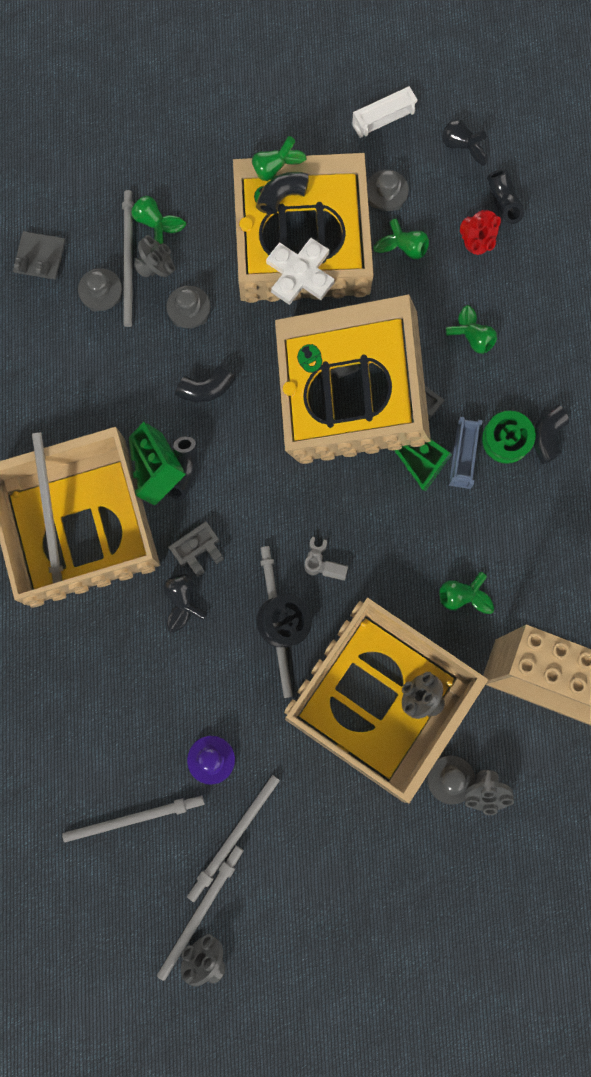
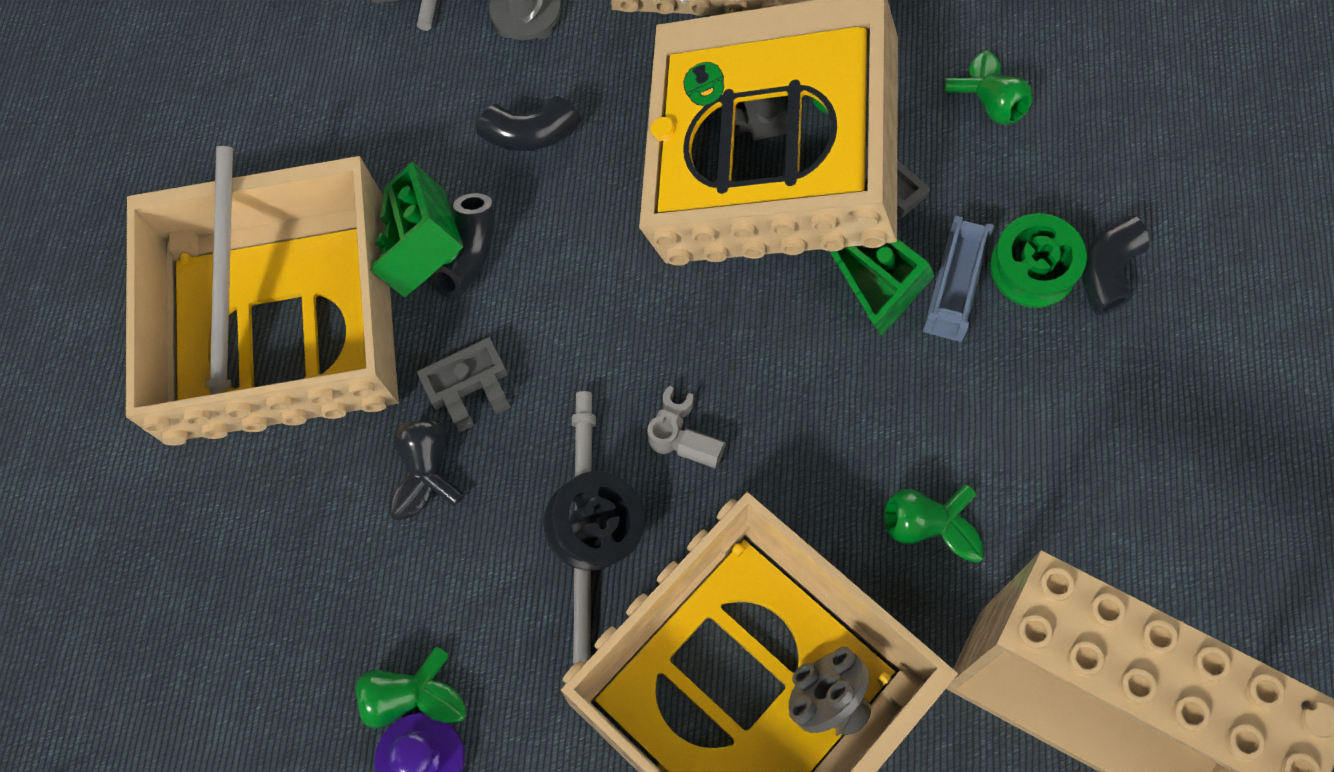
camera: 15 degrees right, 10 degrees down
none -> green piece [355,647,466,729]

